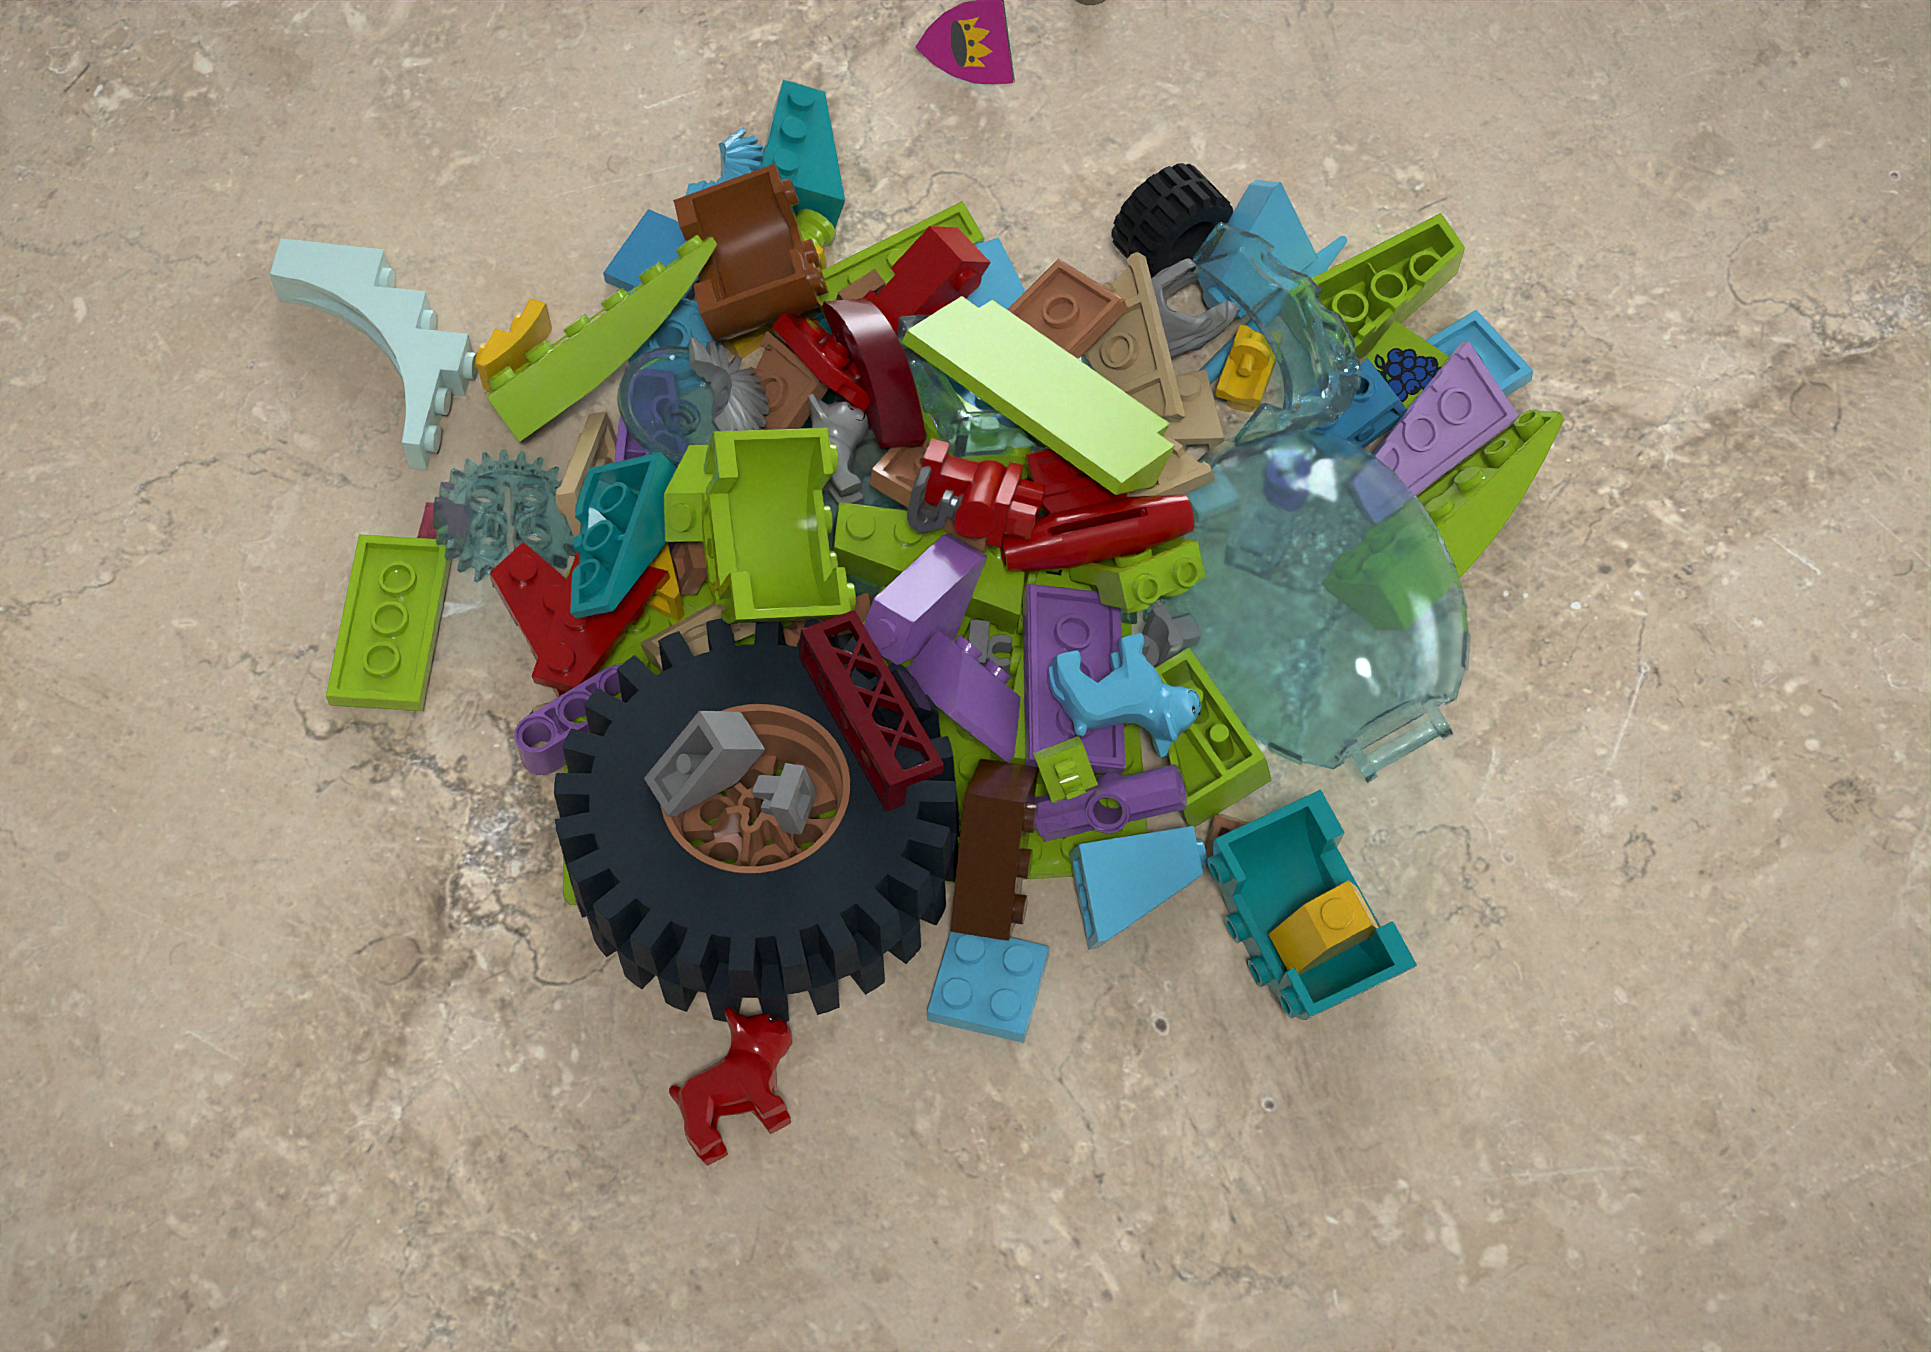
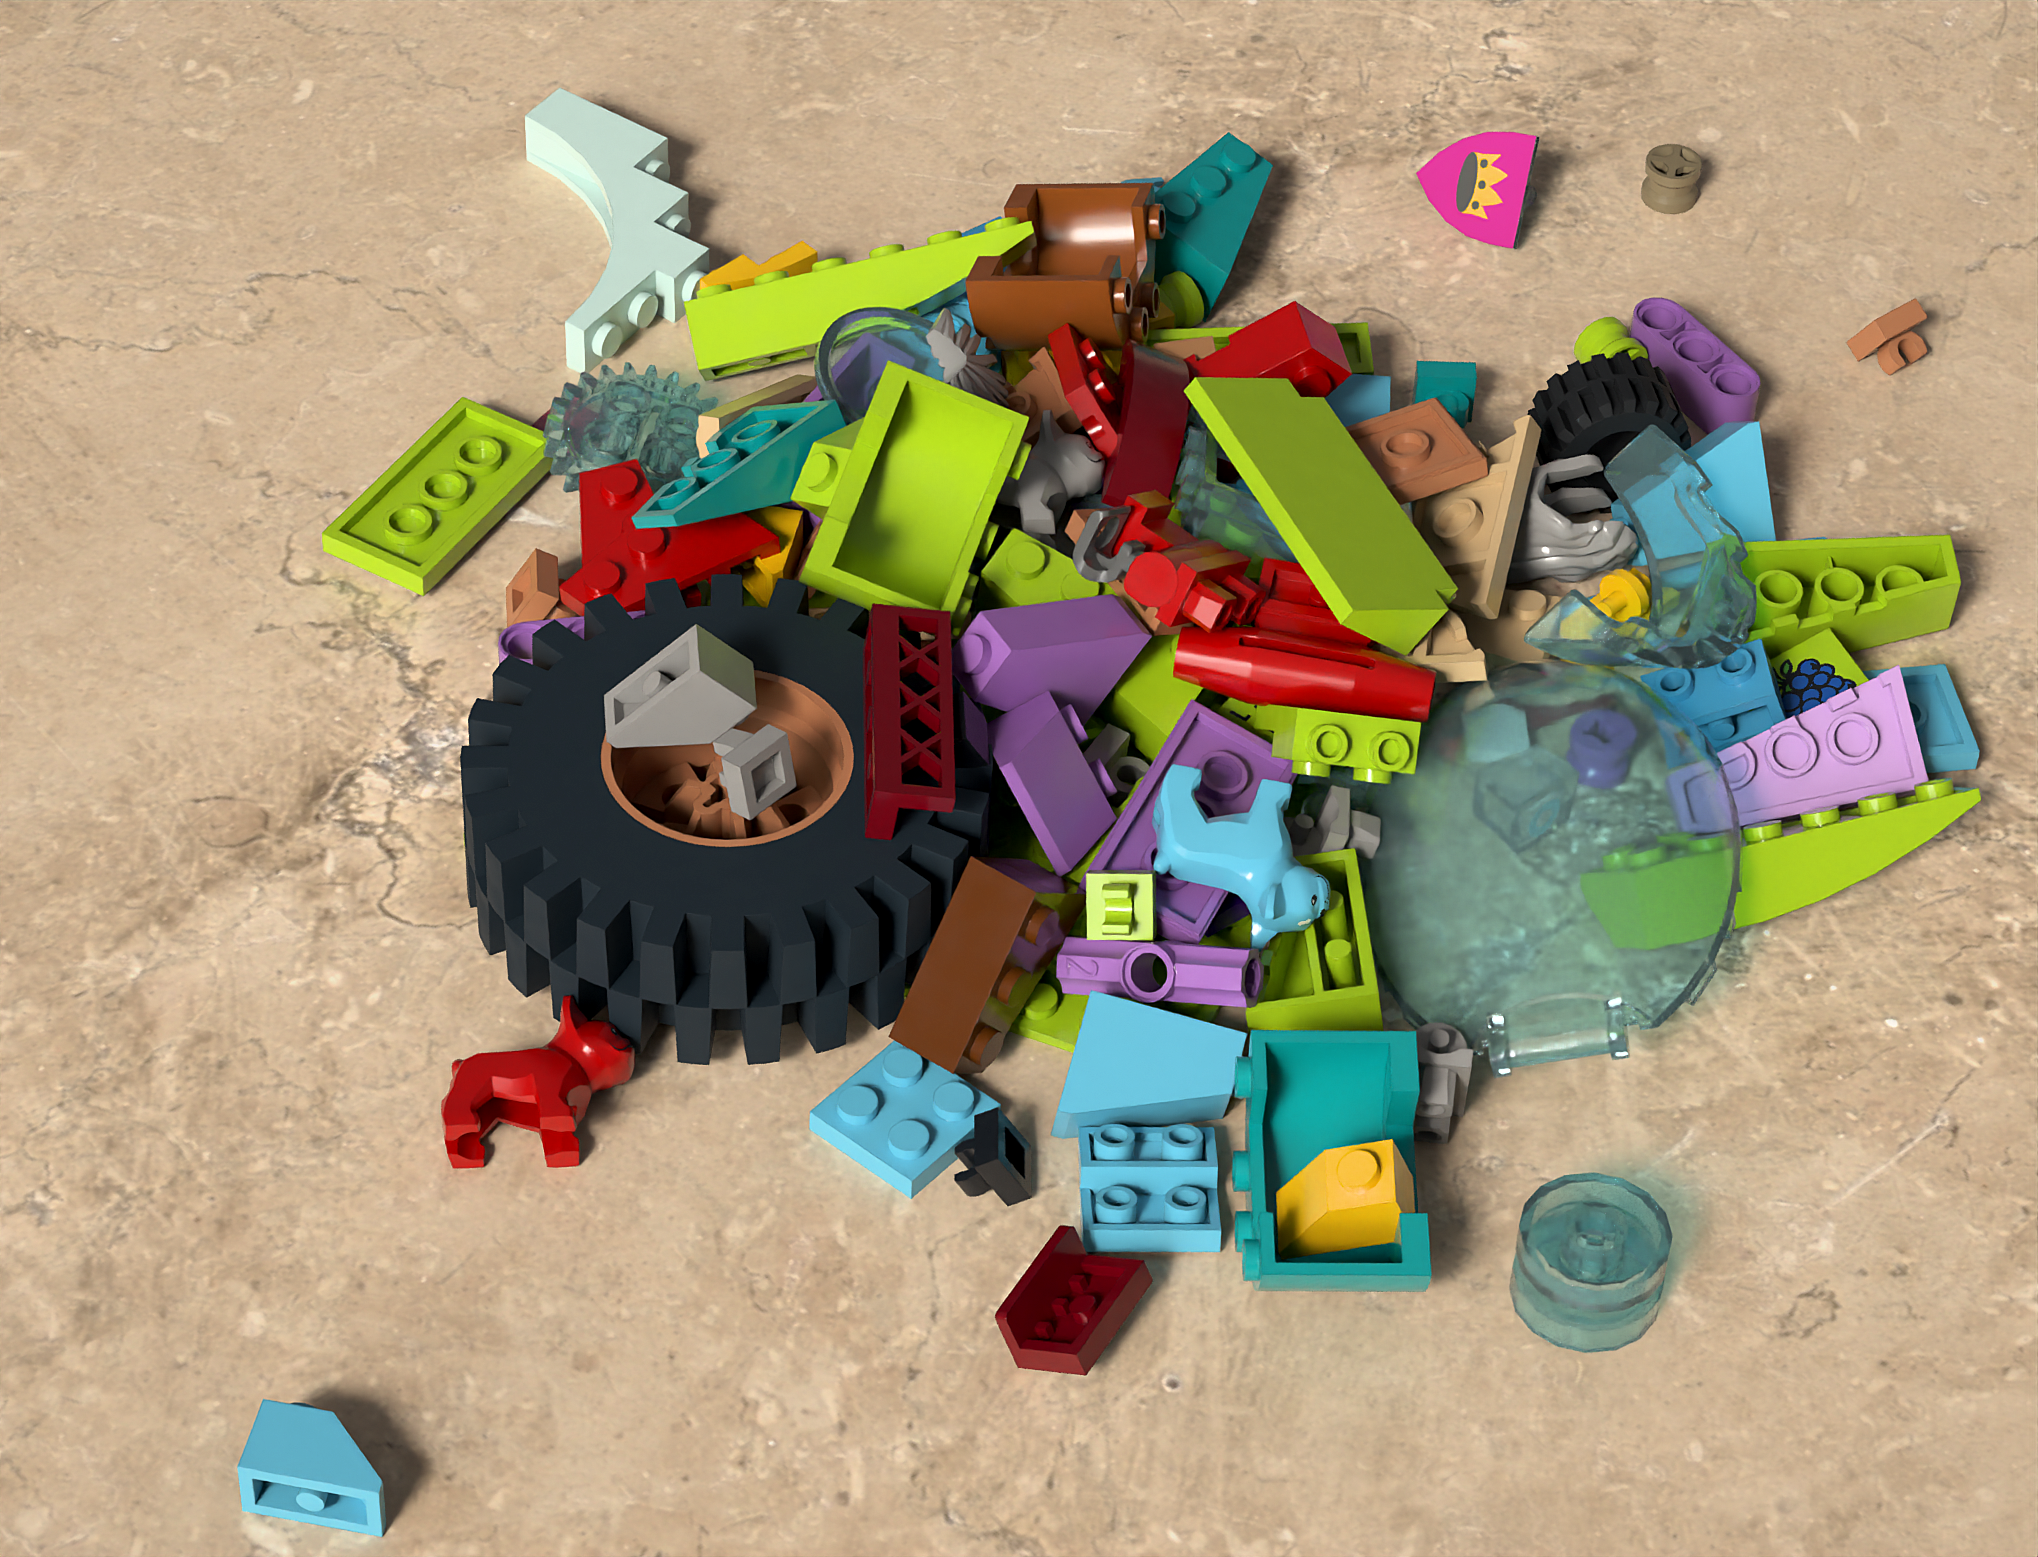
camera: 20 degrees right, 15 degrees down
none -> nougat tile [506,548,577,628]
none -> black tile [954,1107,1032,1206]
none -> dark red bracket [995,1225,1153,1376]
none -> medium azure slope [1078,1124,1221,1252]
none -> teal tile [1412,361,1477,428]
none -> light grey hips [1413,1022,1473,1144]
none -> clear light blue wheel [1509,1172,1673,1353]
none -> lime wheel [1574,317,1648,364]
none -> medium lavender beam [1629,297,1761,435]
none -> nougat tile [1846,298,1928,376]

